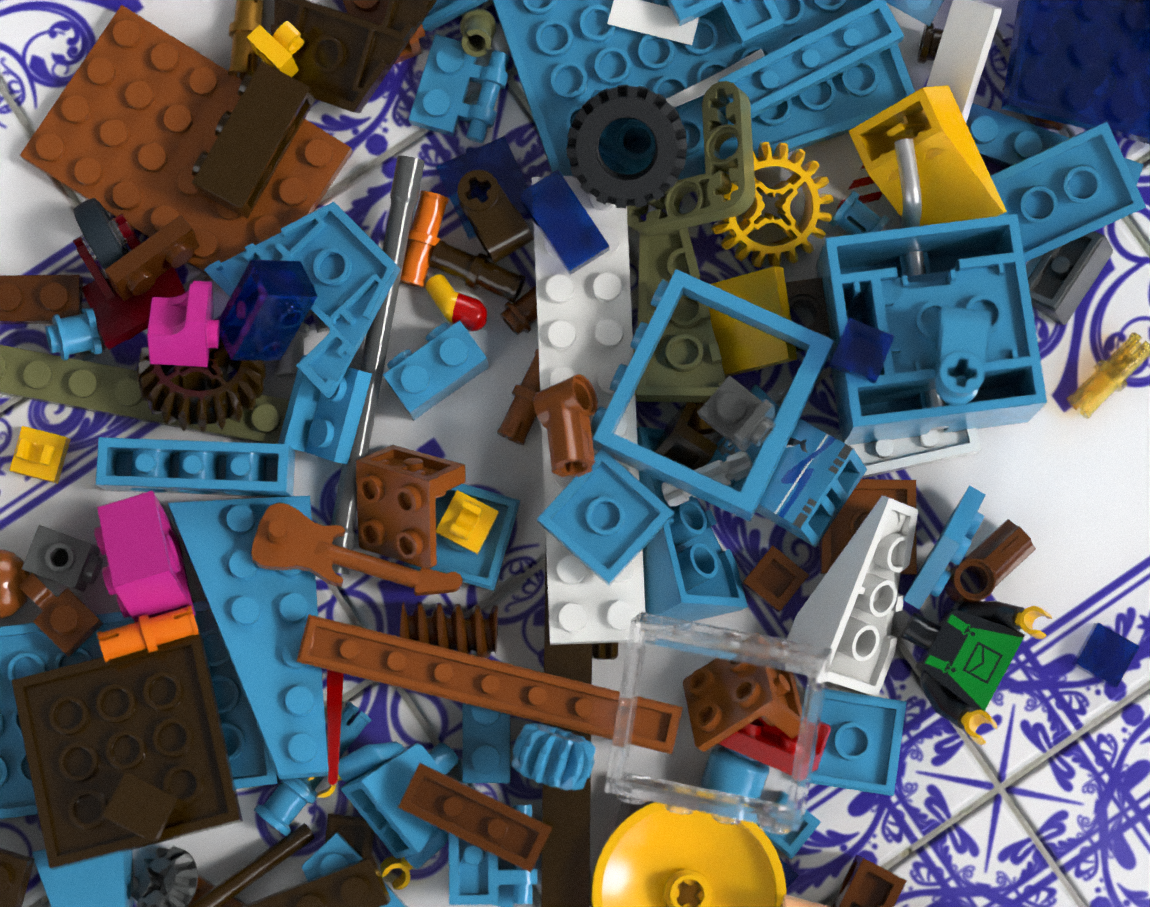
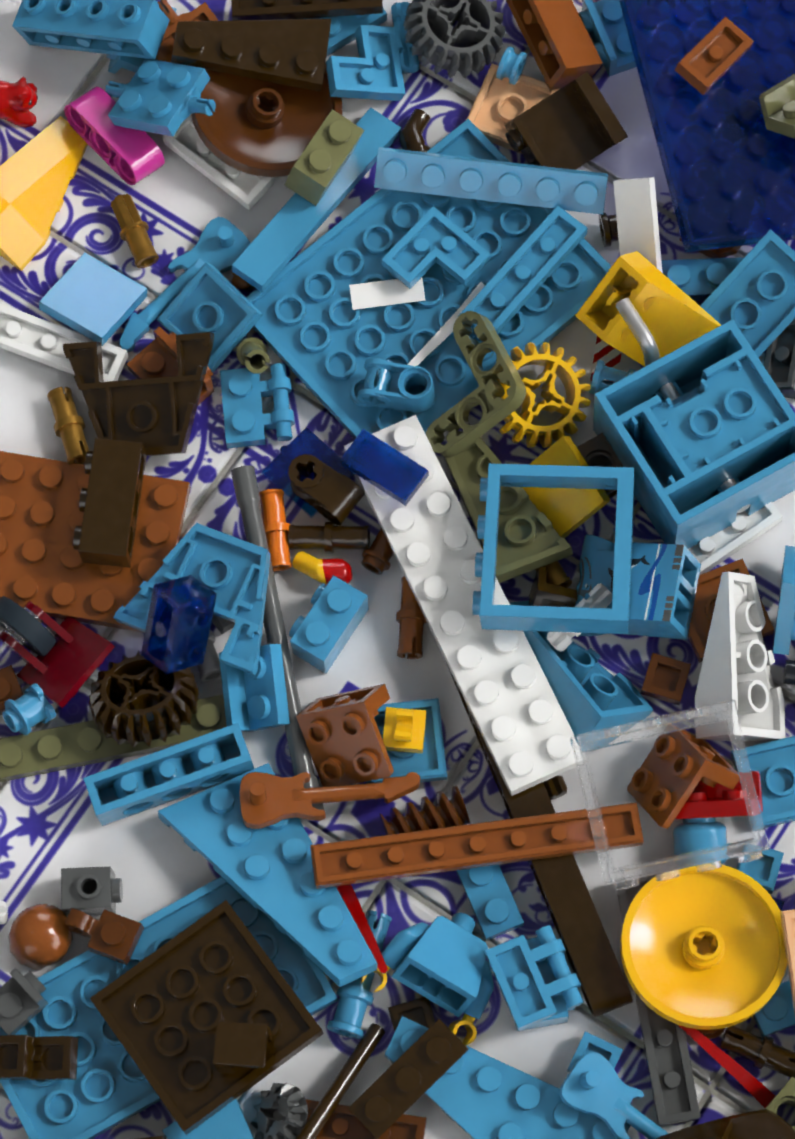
camera: 20 degrees left, 10 degrees down
yellow tile [9,426,71,484] -> none
dark pink brick [94,490,196,622] -> none
orange pin [97,605,199,662] -> none
reddish brown plate [104,215,200,302] -> none
dark pink brick [147,281,220,367] -> none
yellow tile [247,21,305,77] -> none
reddish brown plate [398,763,553,873] -> none
dark azure gear [511,723,596,790] -> none
dark orange piece [534,374,598,477] -> none
dark azure plate [537,448,674,586] -> none
black tyre [566,85,687,209] -> none
dark grey bracket [698,375,776,453] -> none
clear blue plate [829,318,895,384] -> none
dark azure piece [935,307,991,405] -> none

